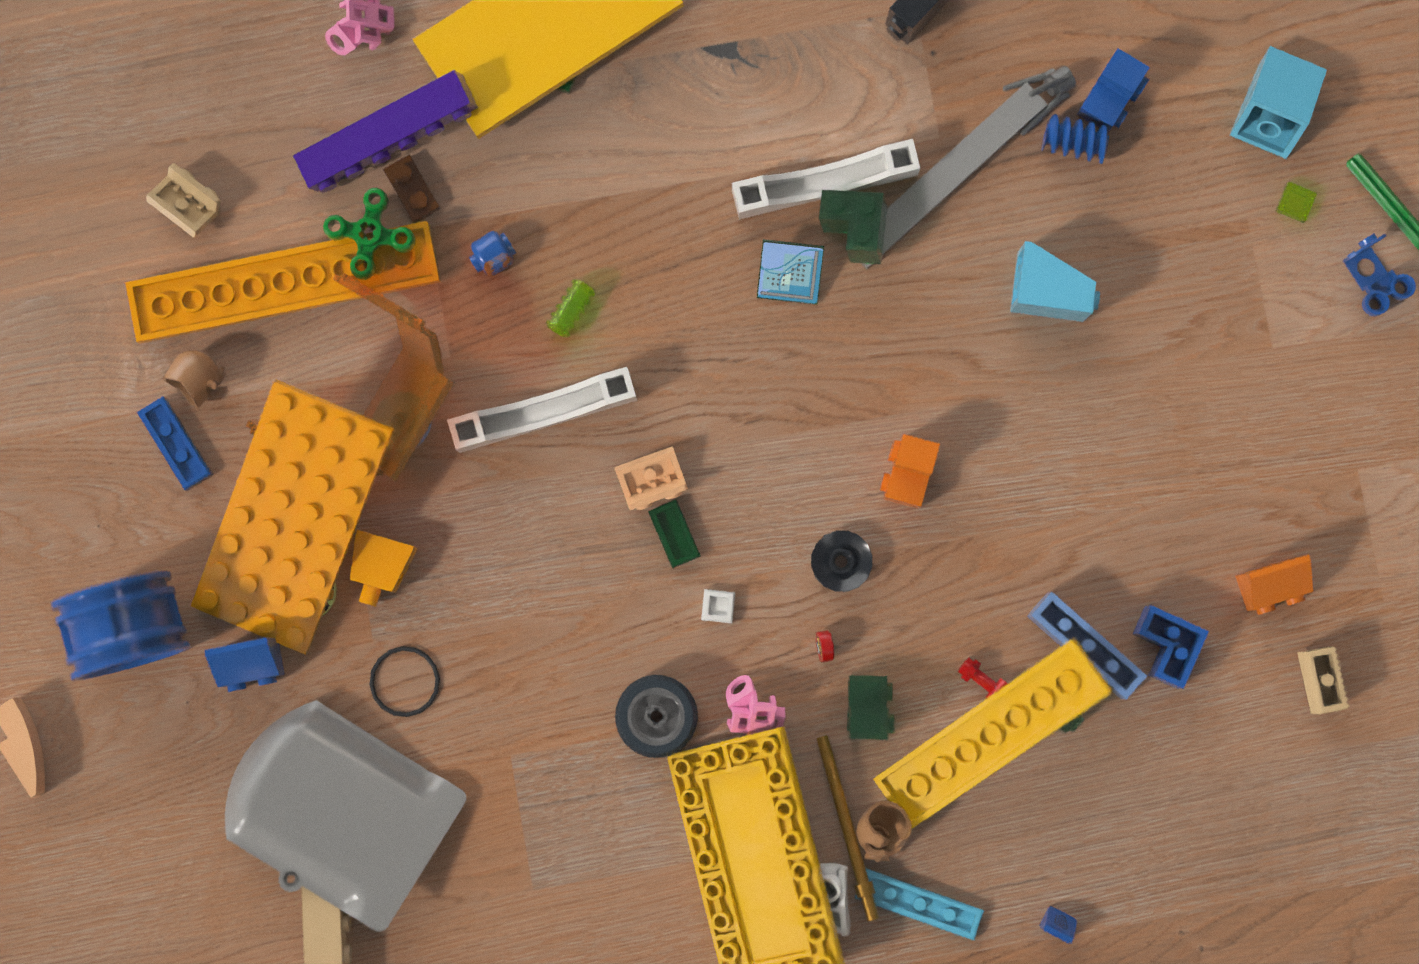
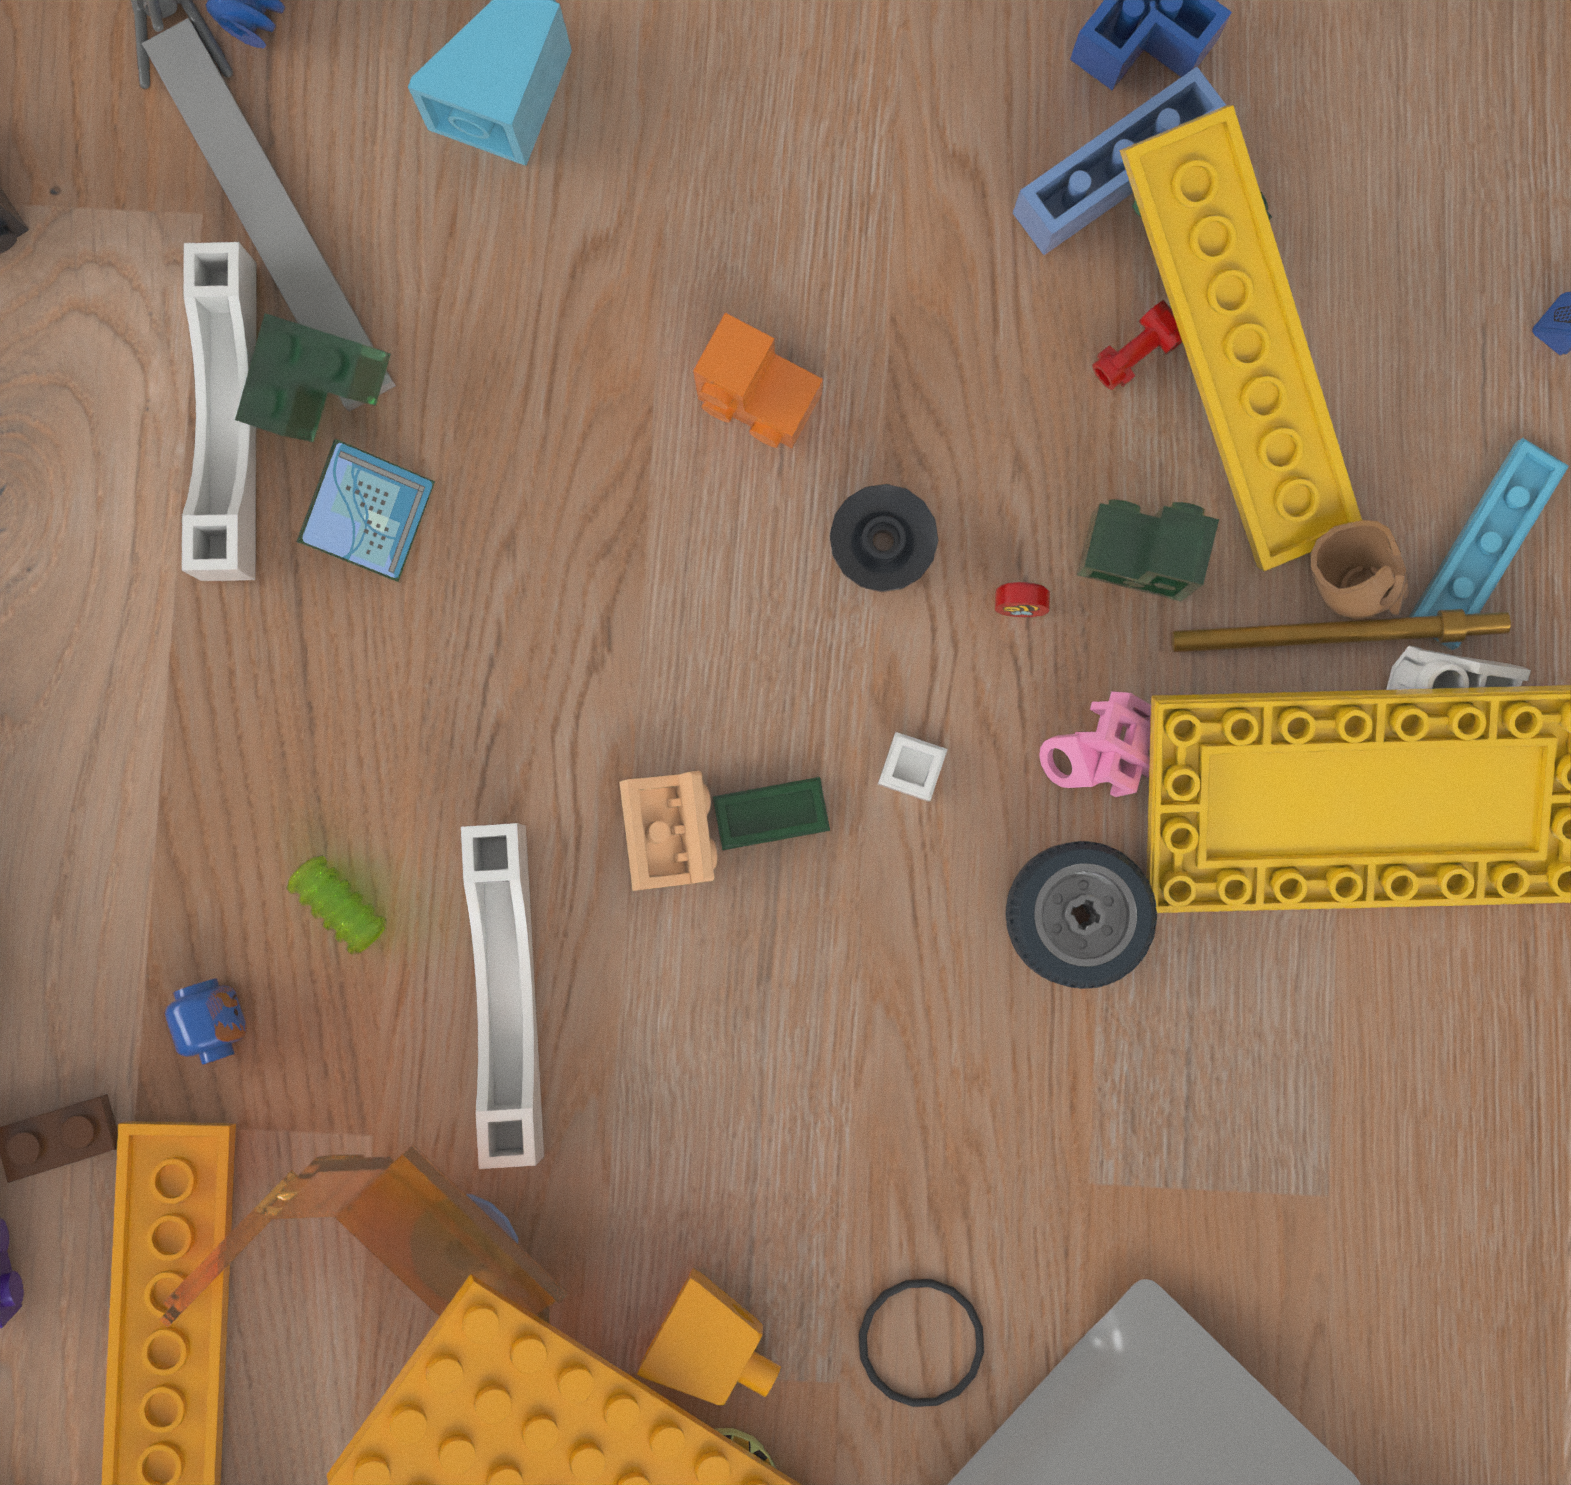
camera: 80 degrees left, 0 degrees up
green gear [323,188,416,280] -> none

